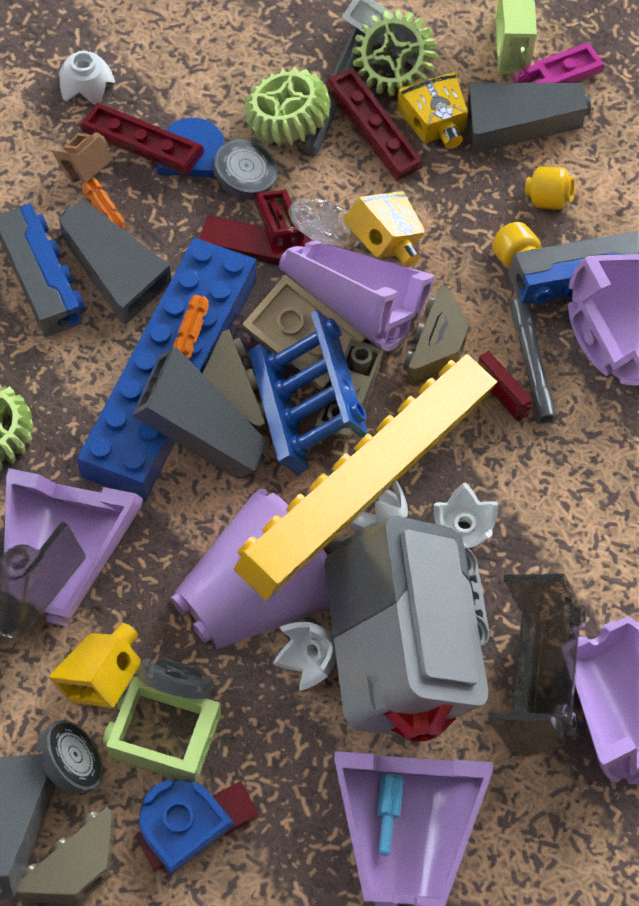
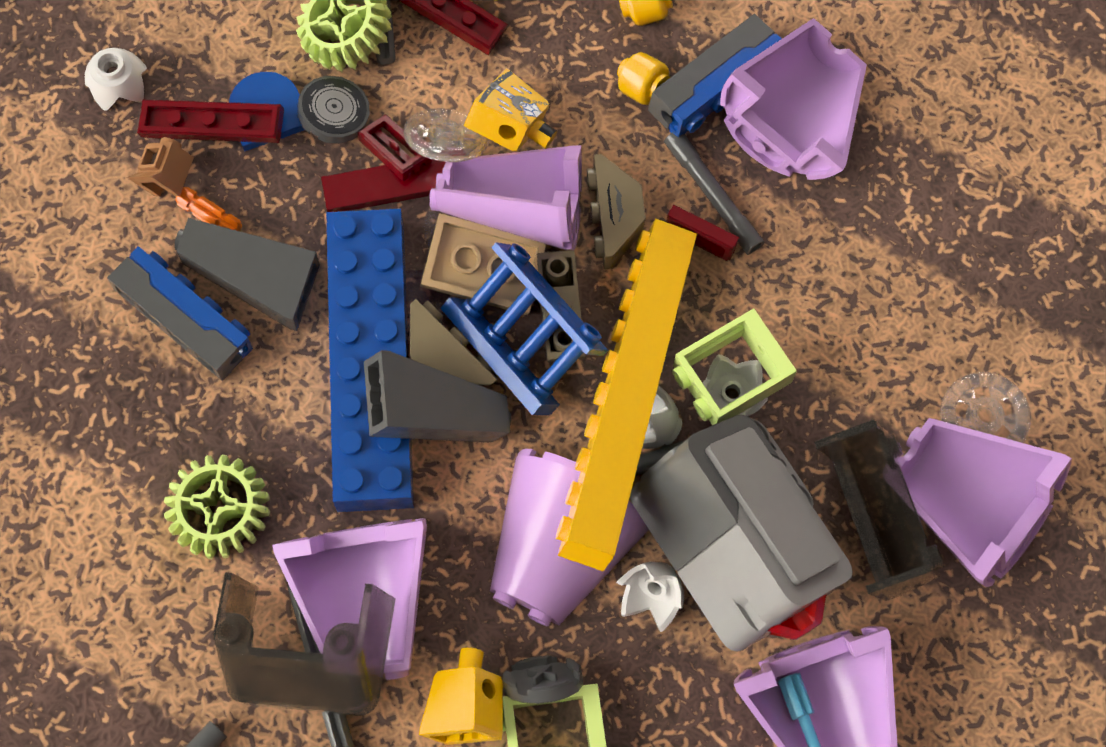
camera: 25 degrees left, 10 degrees up
orange axle [172,295,209,359] -> none
none -> yellowish green window [672,308,797,425]

